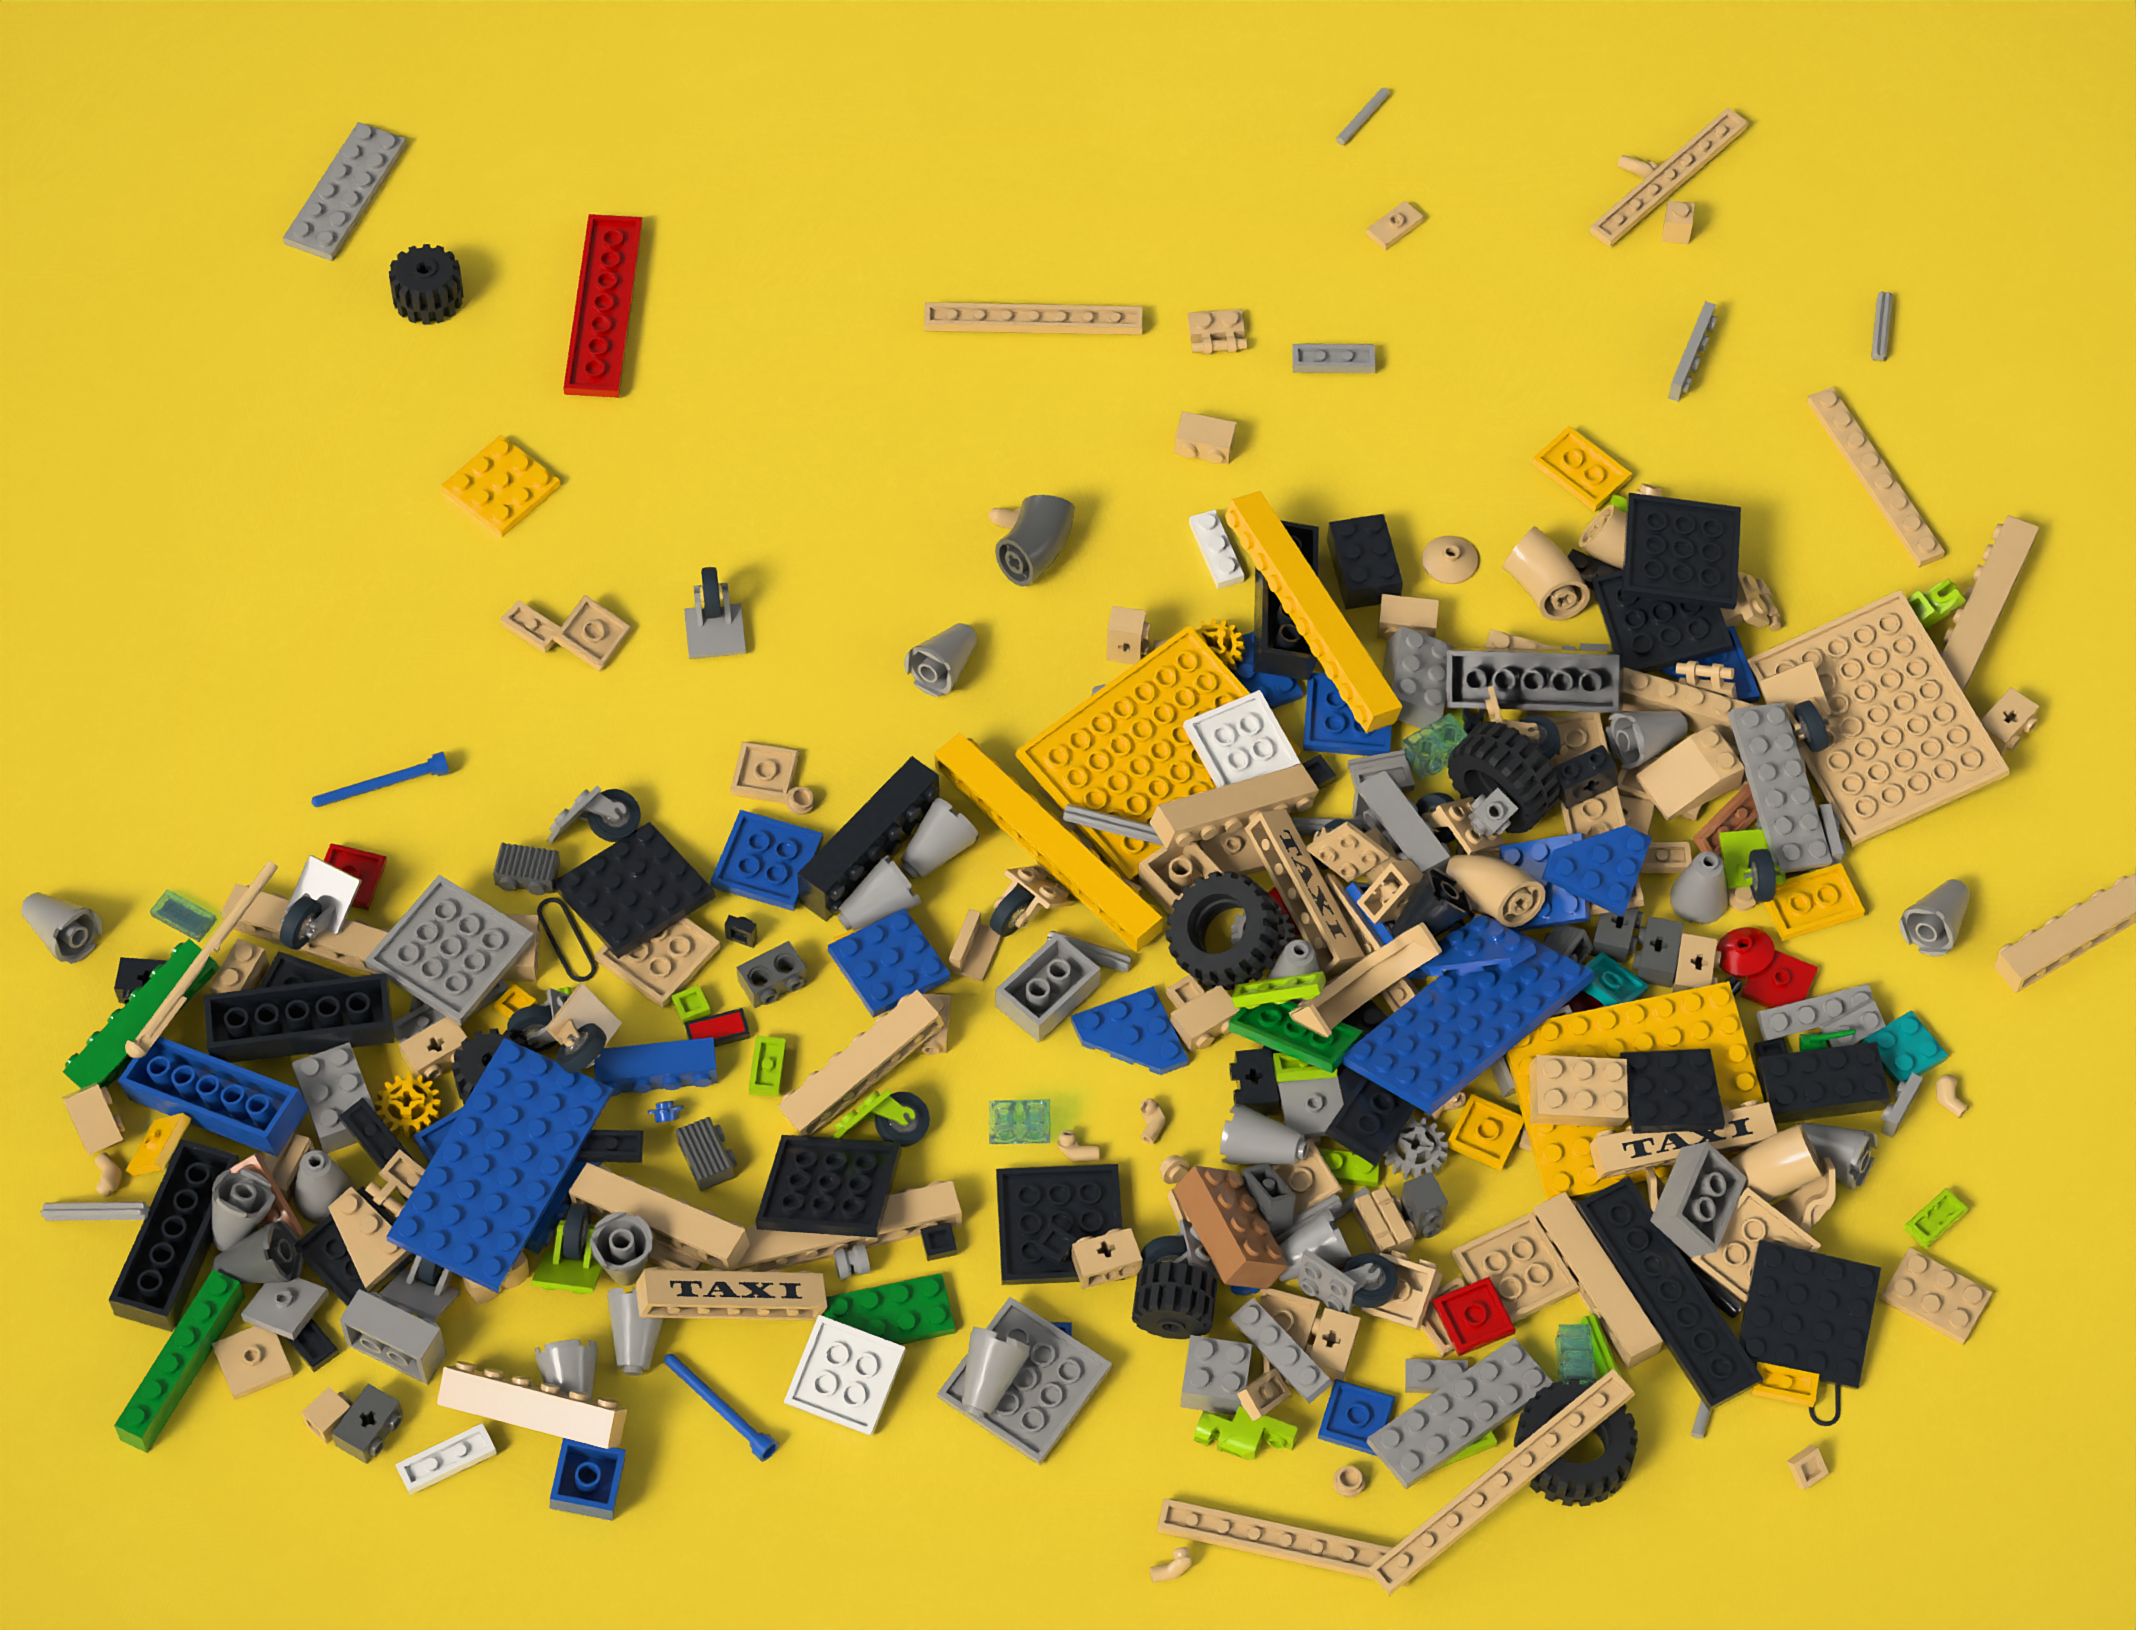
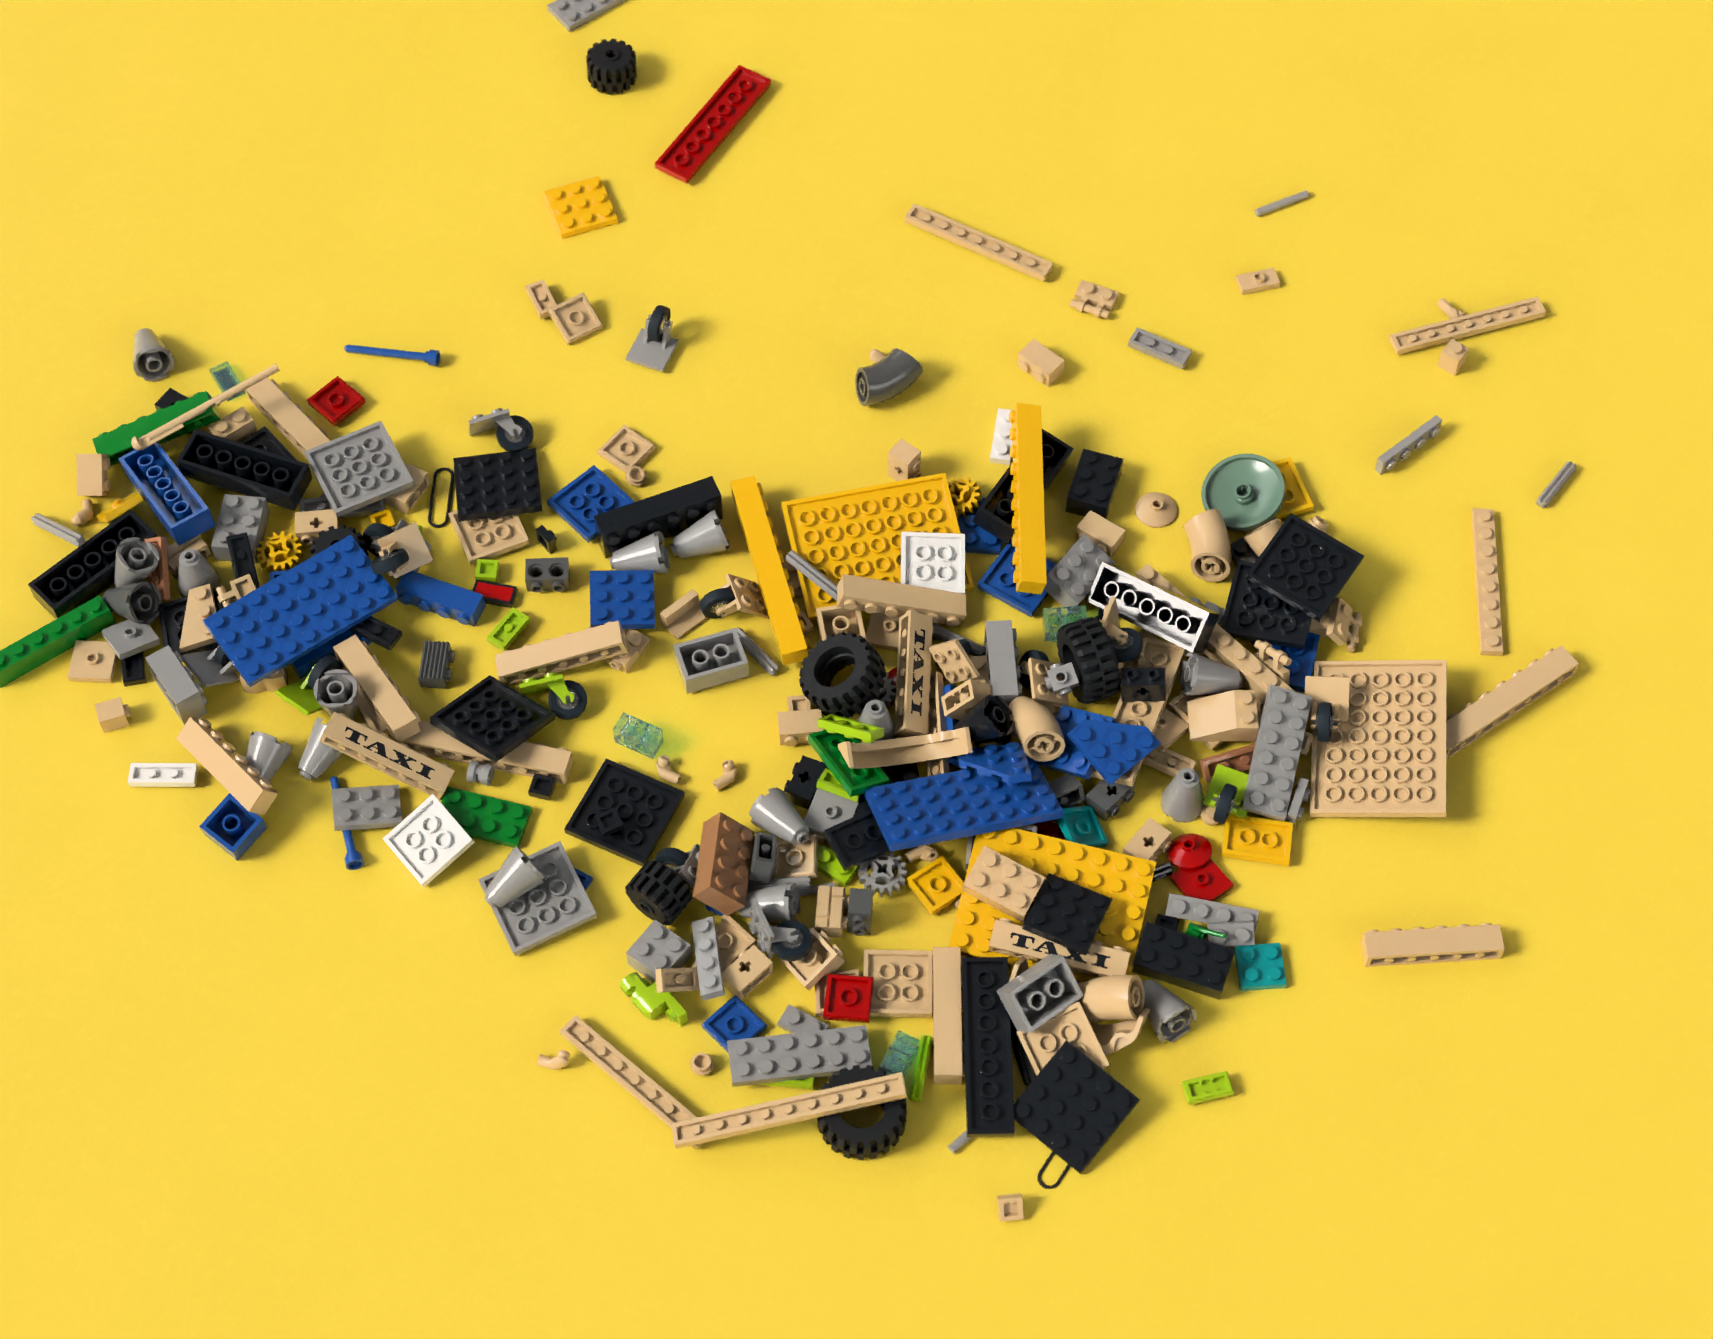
camera: 30 degrees right, 0 degrees up
plate [280,855,362,950] -> none
dark grey brick [332,1384,403,1464] -> none
dark grey brick [493,842,560,895] -> none
blue plate [648,1100,684,1123] -> none
light grey cone [904,623,977,697] -> none
blue plate [1071,986,1189,1075] -> none
tan brick [1071,1228,1142,1289] -> none
tan plate [1160,1155,1189,1184] -> none
black plate [1302,754,1336,790] -> none
light grey plate [1348,750,1415,793] -> none
dark grey brick [1632,916,1684,988] -> none
yellow plate [1751,1362,1819,1407] -> none
tan plate [1880,1247,1992,1345] -> none
light grey plate [1881,1073,1923,1138] -> none
light grey cone [1899,879,1970,956] -> none
lime plate [1907,578,1967,631] -> none
tan arm [1936,1075,1968,1118] -> none
tan brick [1980,687,2039,756] -> none
none -> light grey plate [331,785,402,831]
none -> sand green dish [1201,454,1286,531]

